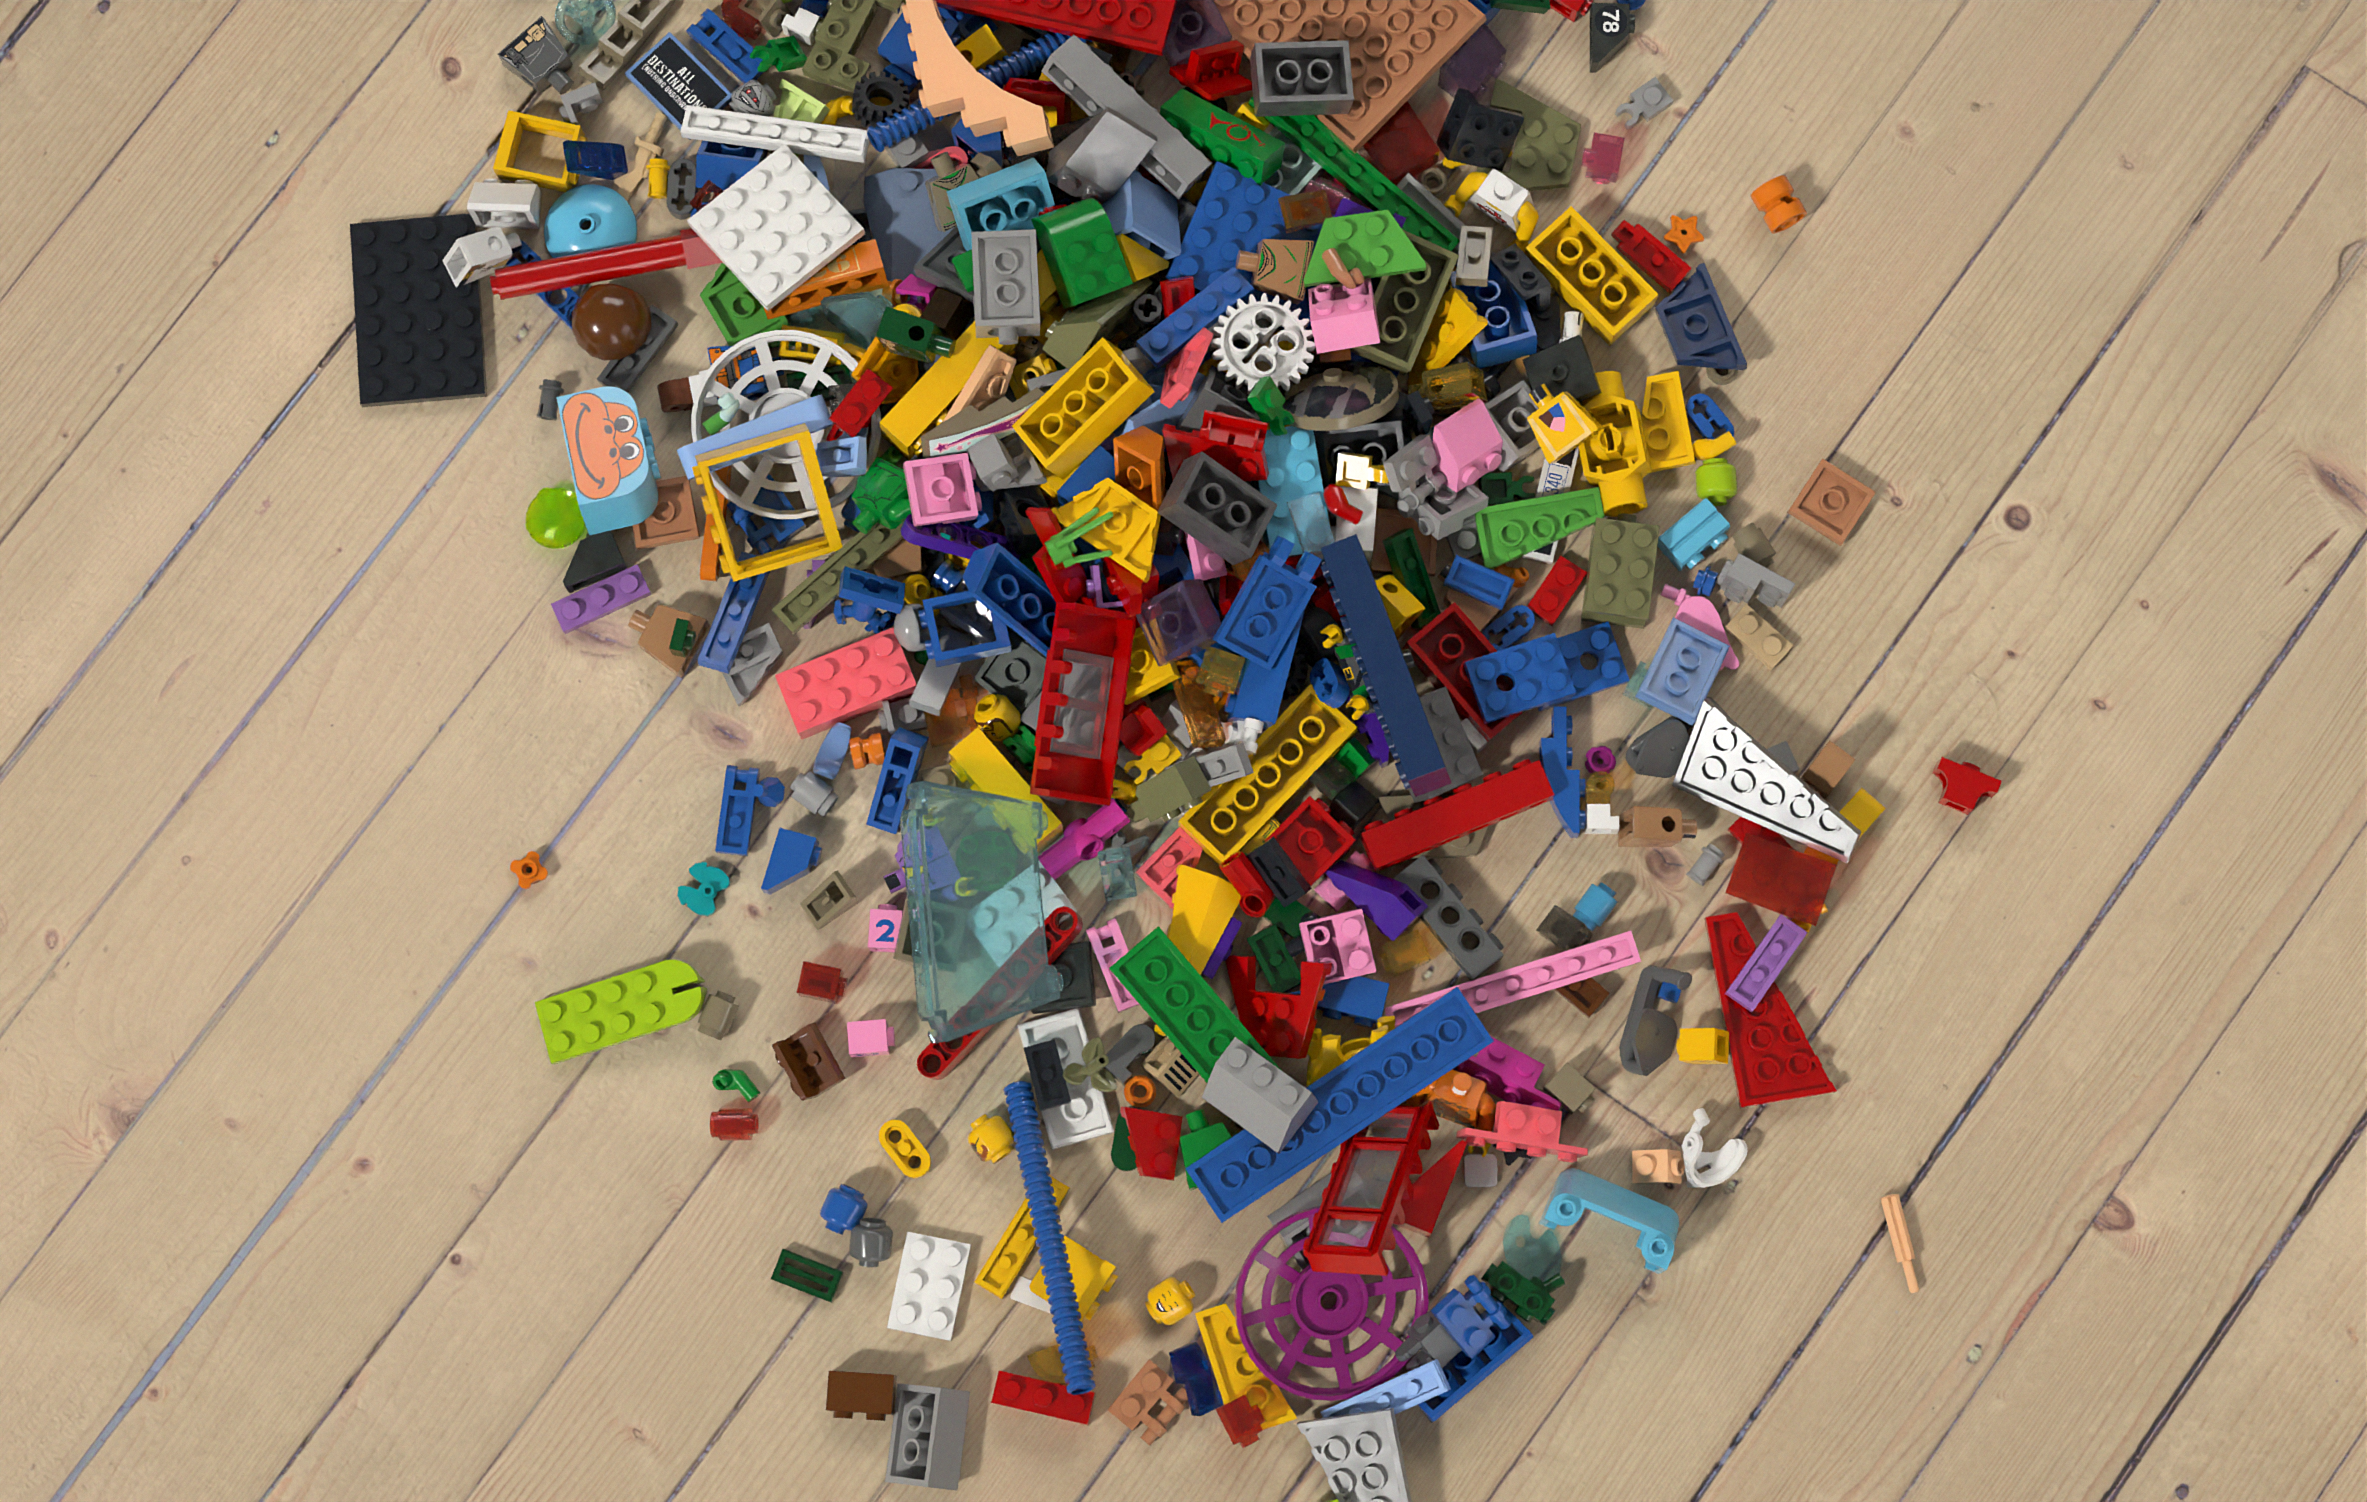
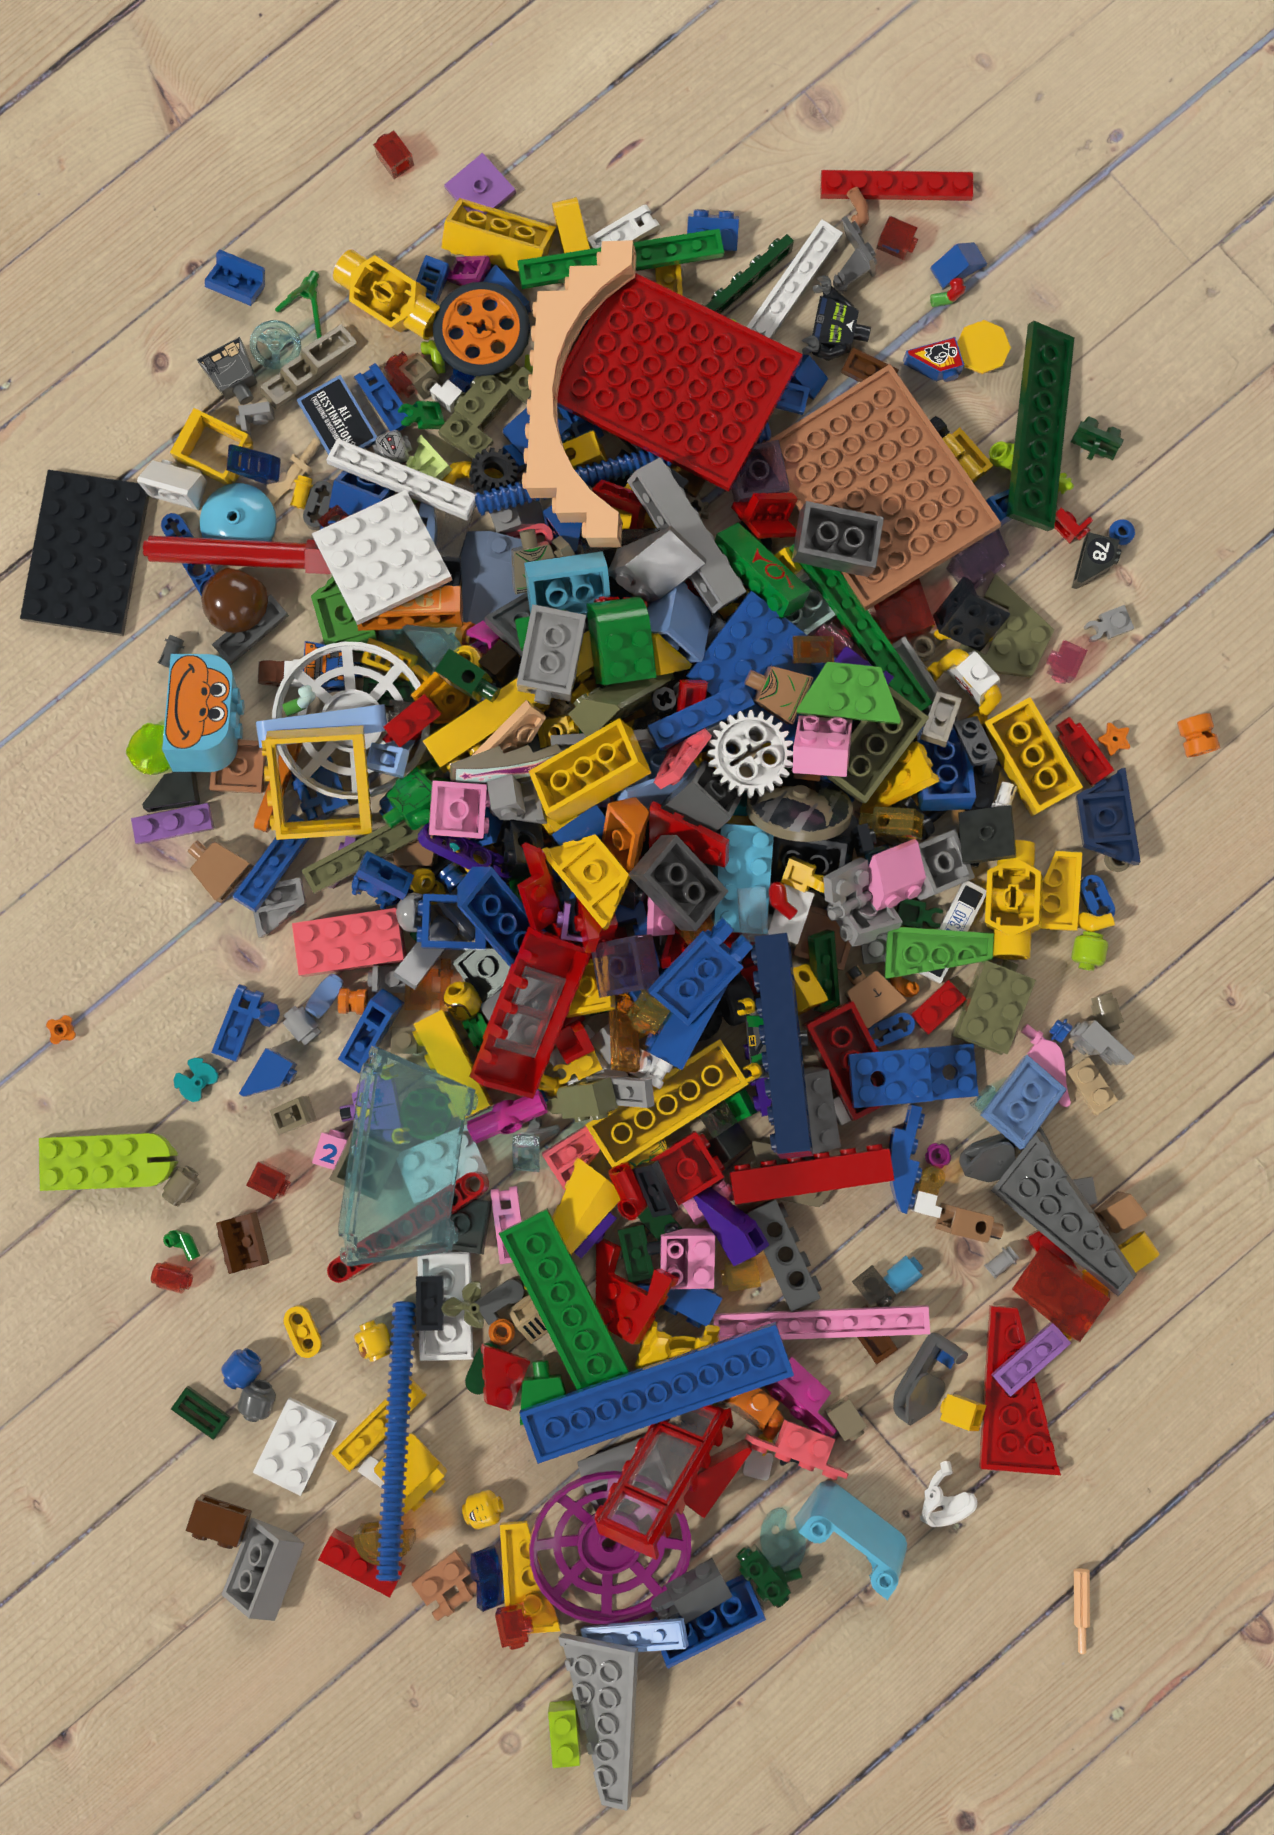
camera: 15 degrees right, 5 degrees up
white torso [442,227,522,288] -> none
dark green plate [669,618,696,658] -> none
bright pink brick [847,1019,895,1058] -> none
bright green plant [1044,507,1114,568] -> none
red hinge [1199,410,1268,453] -> none
light grey slope [1202,1037,1318,1154] -> none
green plate [1247,376,1295,436] -> none
blue beam [1310,658,1350,708] -> none
nougat arm [1322,248,1365,289] -> none
blue plate [1431,1275,1511,1359] -> none
blue tile [1443,555,1515,610] -> none
yellow torso [1527,384,1603,464] -> none
light nougat bracket [1632,1149,1685,1184] -> none
medium azure brick [1657,498,1730,571] -> none
nougat plate [1787,458,1876,546] -> none
red brick [1932,757,2002,815] -> none

